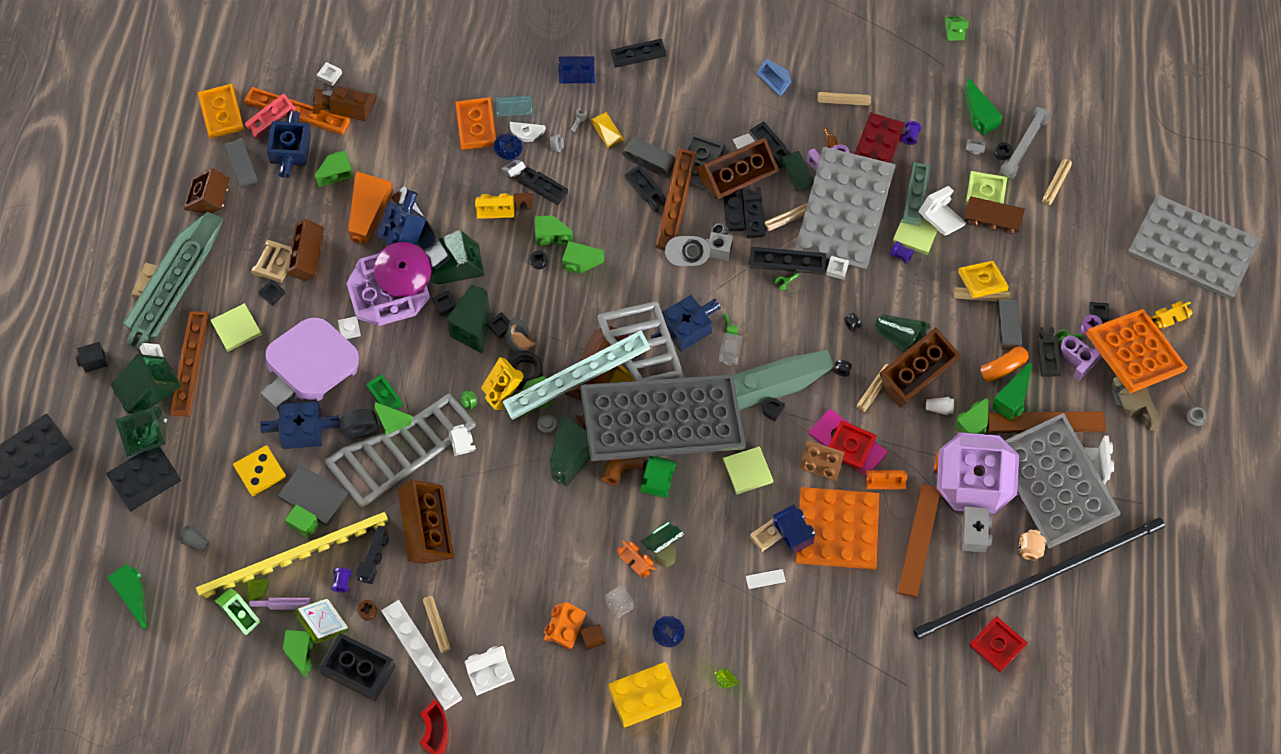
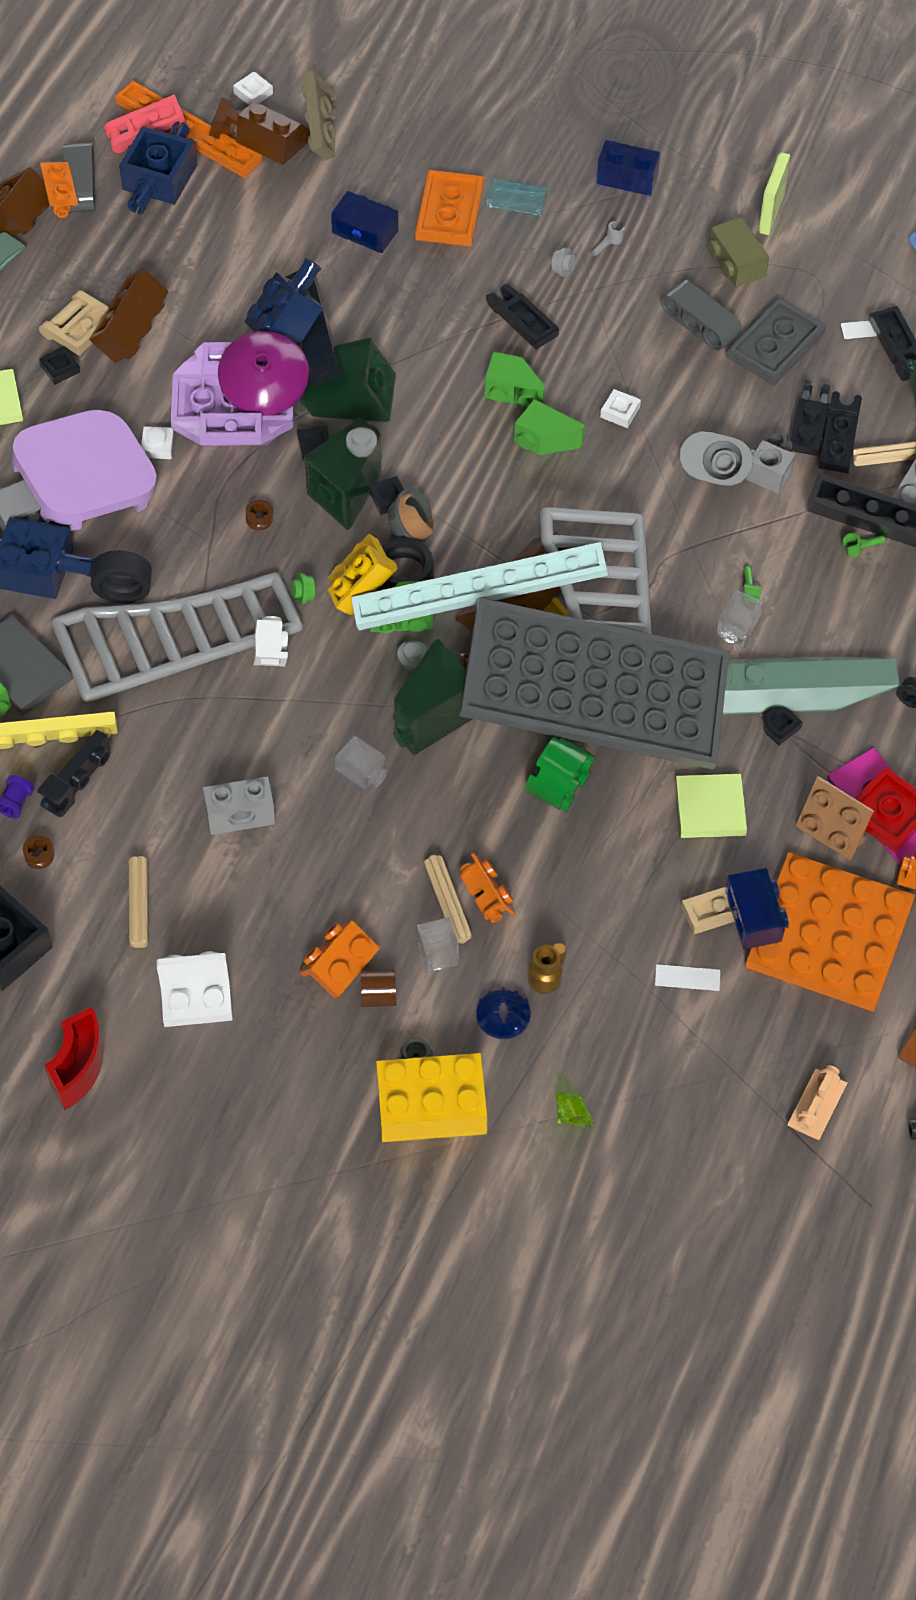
camera: 15 degrees right, 5 degrees down
light orange tile [197,83,245,139] -> none
bright green slope [315,151,354,188] -> none
orange slope [348,171,393,245] -> none
green plate [366,374,403,410] -> none
bright green slope [374,403,413,435] -> none
white plate [381,600,462,710] -> none
reddish brown slope [397,480,454,564] -> none
yellow brick [475,193,515,219] -> none
clear blue gear [494,132,523,160] -> none
light grey plate [501,159,526,177] -> none
white plate [510,122,546,142] -> none
reddish brown tile [514,193,534,210] -> none
black bush [530,251,547,270] -> none
yellow slope [590,112,624,148] -> none
dark orange cylinder [600,457,646,485] -> none
black plate [610,38,666,68] -> none
black hinge [625,165,666,212] -> none
clear green piece [641,522,684,554] -> none
dark blue brick [651,295,721,352] -> none
dark orange tile [655,147,696,251] -> none
olive brick [655,542,676,567] -> none
reddish brown slope [696,137,779,199] -> none
none -> orange hinge [40,162,78,218]
none -> light grey brick [203,776,276,835]
none -> reddish brown bush [246,500,273,530]
none -> dark tan wing [302,70,337,161]
none -> clear blue brick [331,191,399,254]
none -> clear brick [335,736,387,794]
none -> light grey plate [346,427,377,457]
none -> dark grey plate [400,1038,433,1059]
none -> tan axle [424,854,472,944]
none -> pearl gold piece [528,943,566,994]
none -> white plate [600,389,641,428]
none -> olive brick [707,217,769,287]
none -> yellowish green tile [759,152,790,235]
none -> light nougat hinge [787,1065,847,1140]

